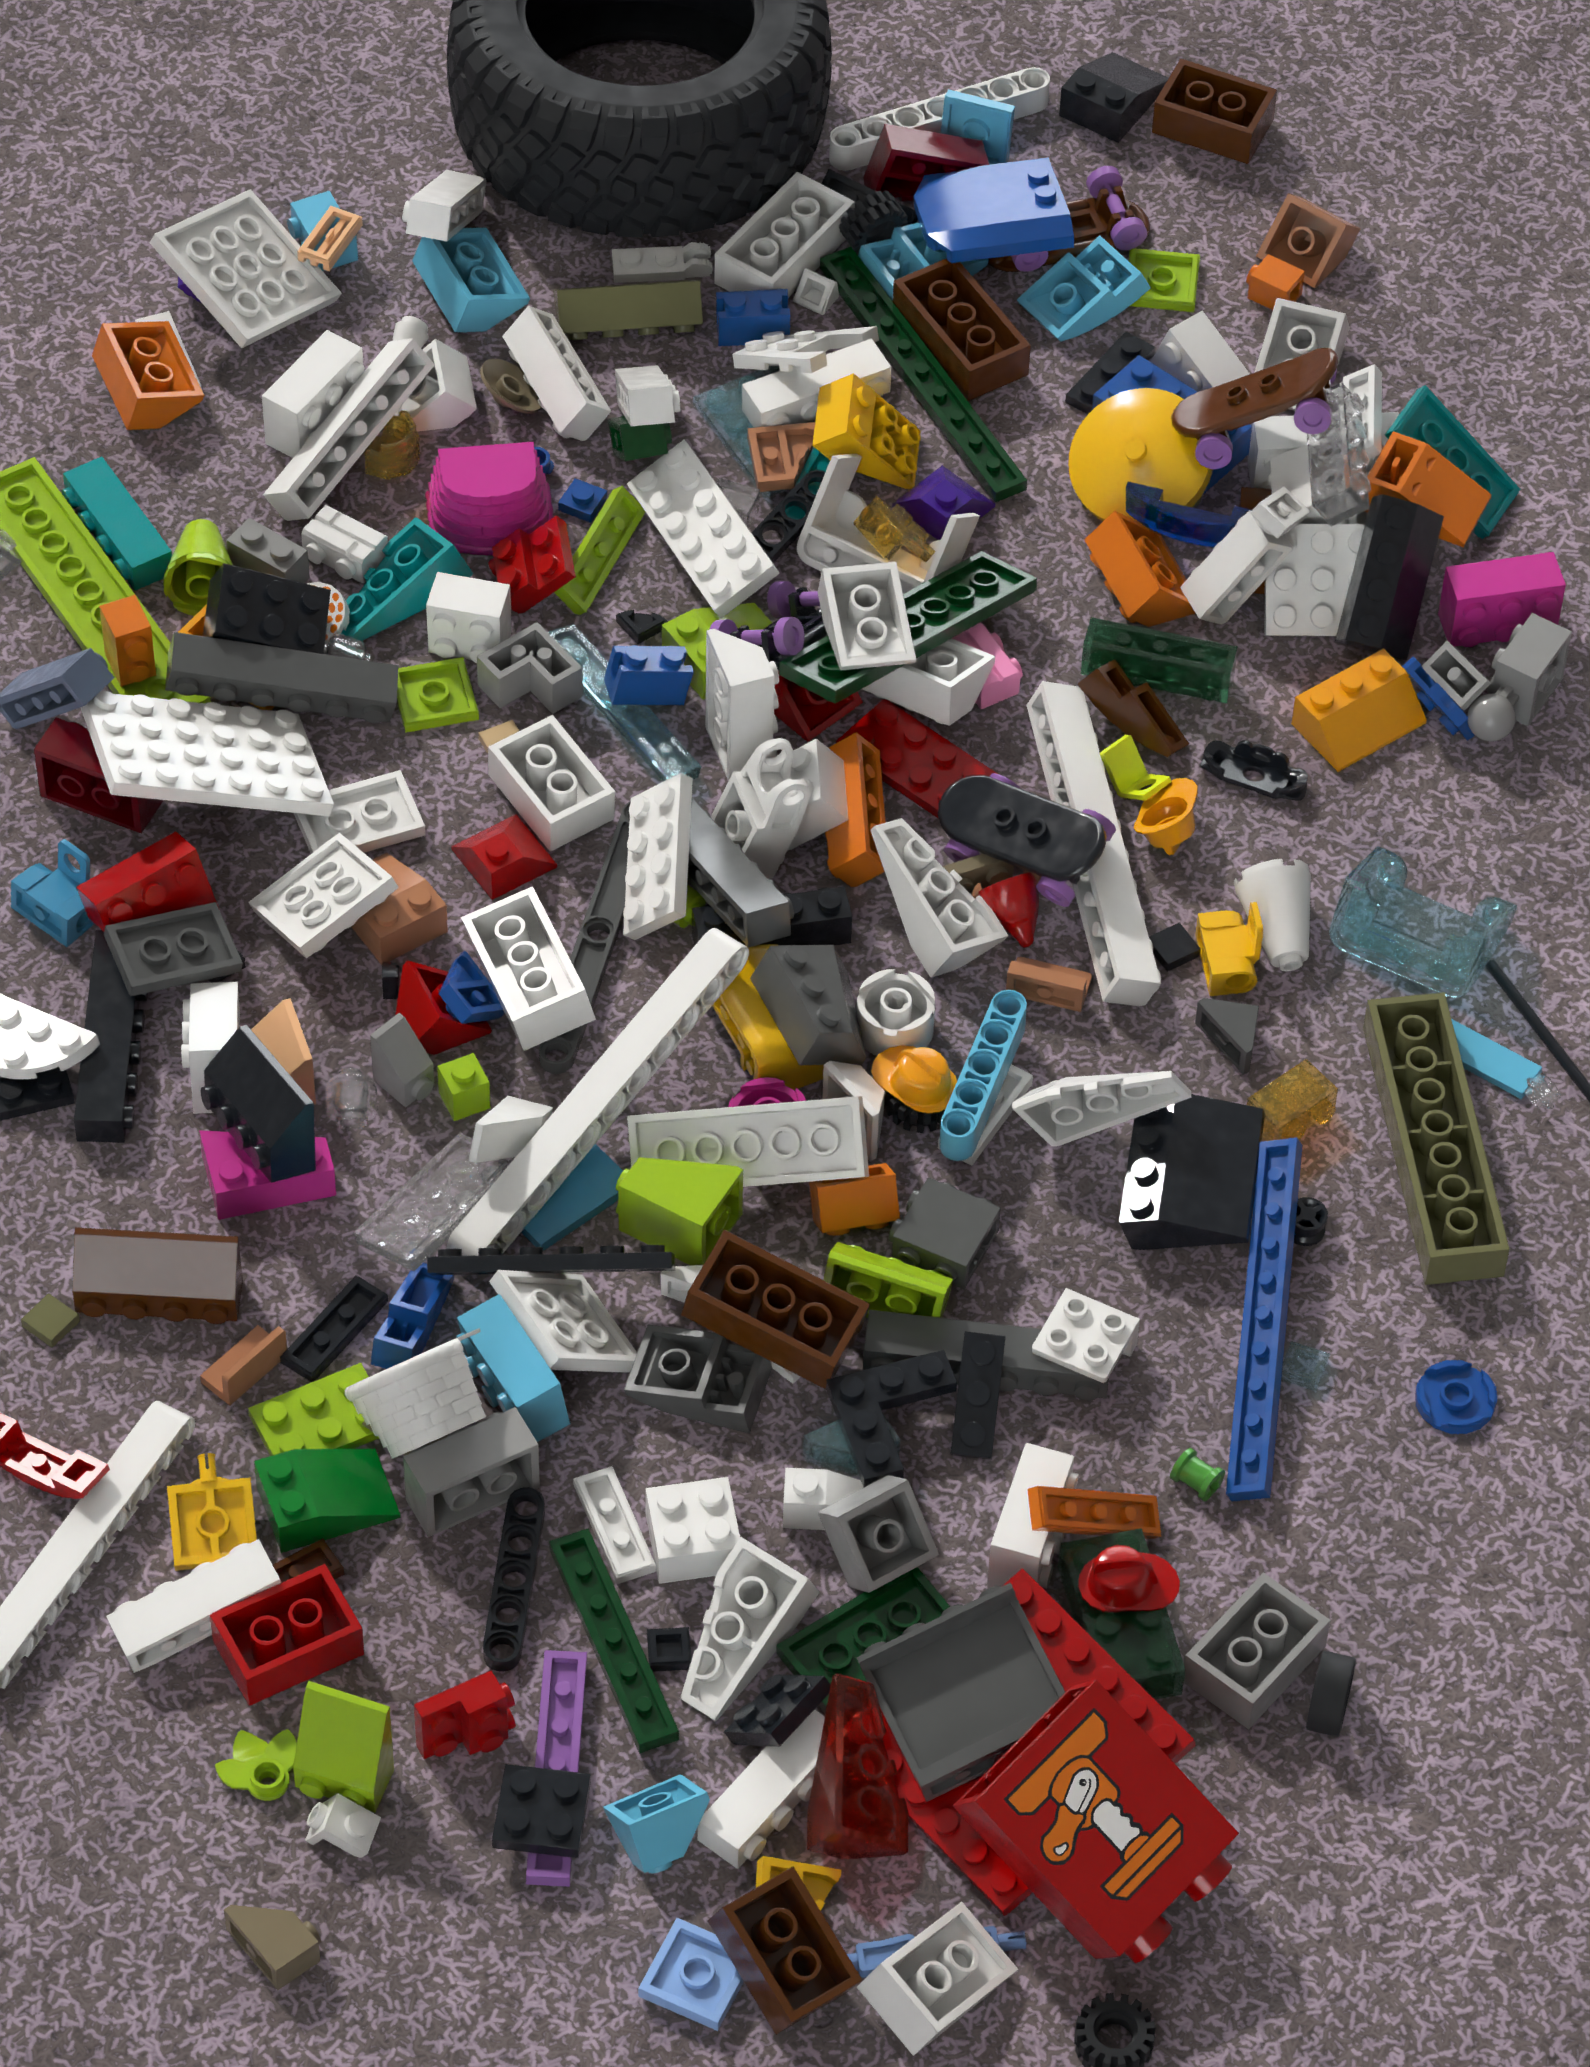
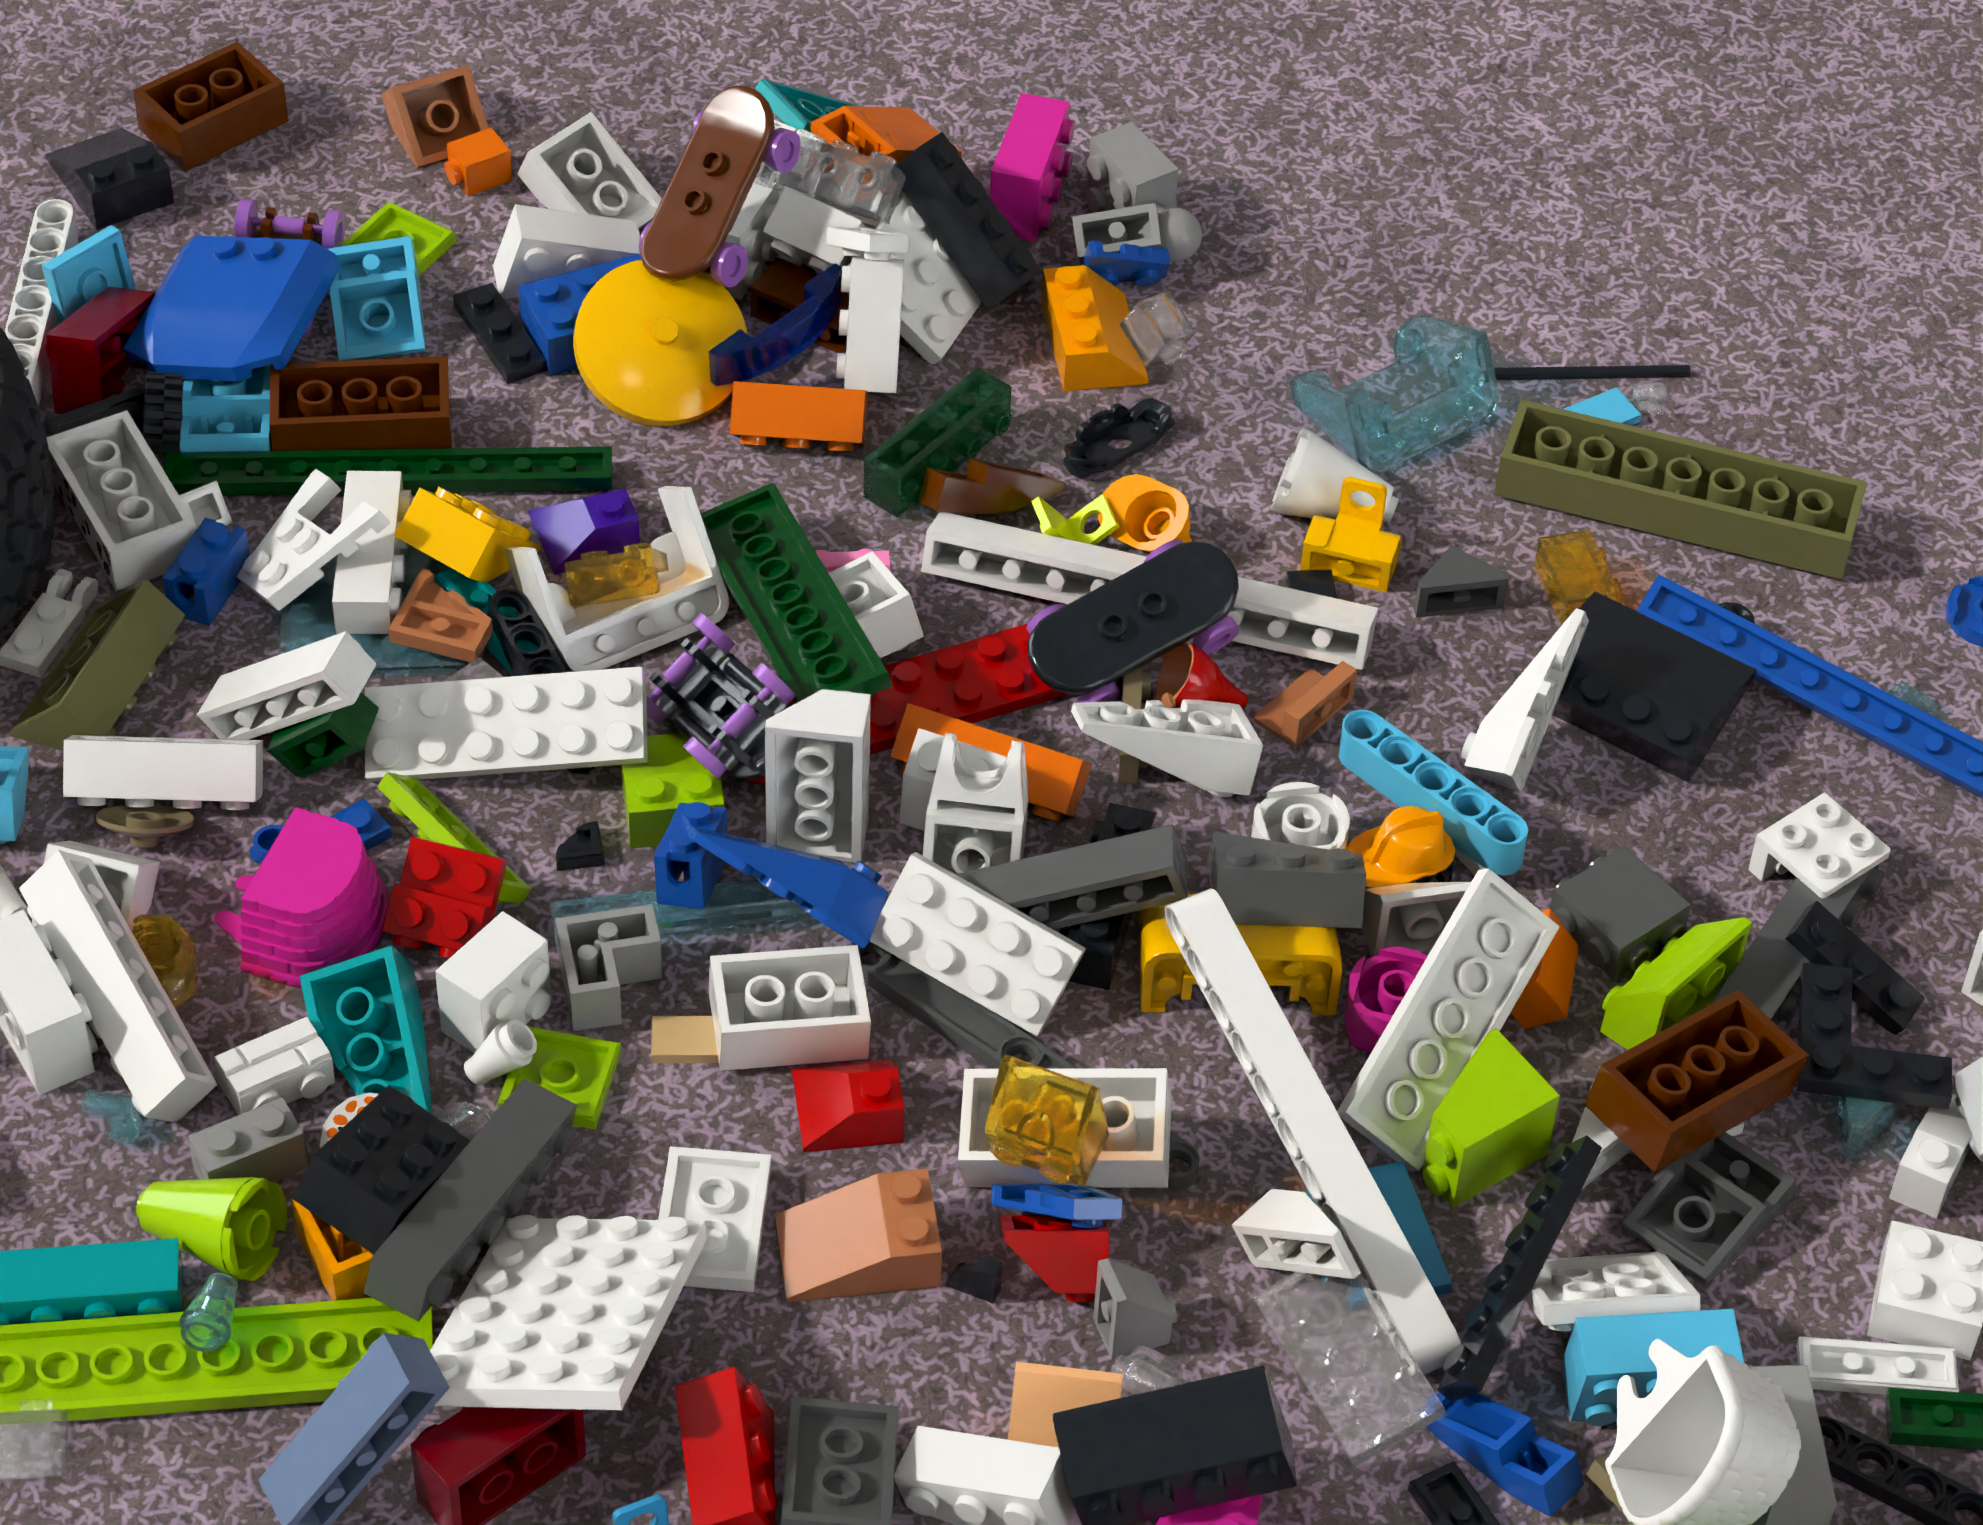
camera: 65 degrees left, 5 degrees down
orange brick [99,595,156,687] -> none
white plate [248,832,399,958] -> none
lime brick [437,1053,491,1121] -> none
white slope [818,562,916,670] -> none
none -> clear light blue arm [82,1089,143,1144]
none -> clear light blue cone [180,1273,238,1352]
none -> white cone [464,1020,537,1086]
none -> blue wedge [687,826,889,949]
none -> clear yellow slope [985,1054,1109,1187]
none -> clear brick [1119,291,1196,366]

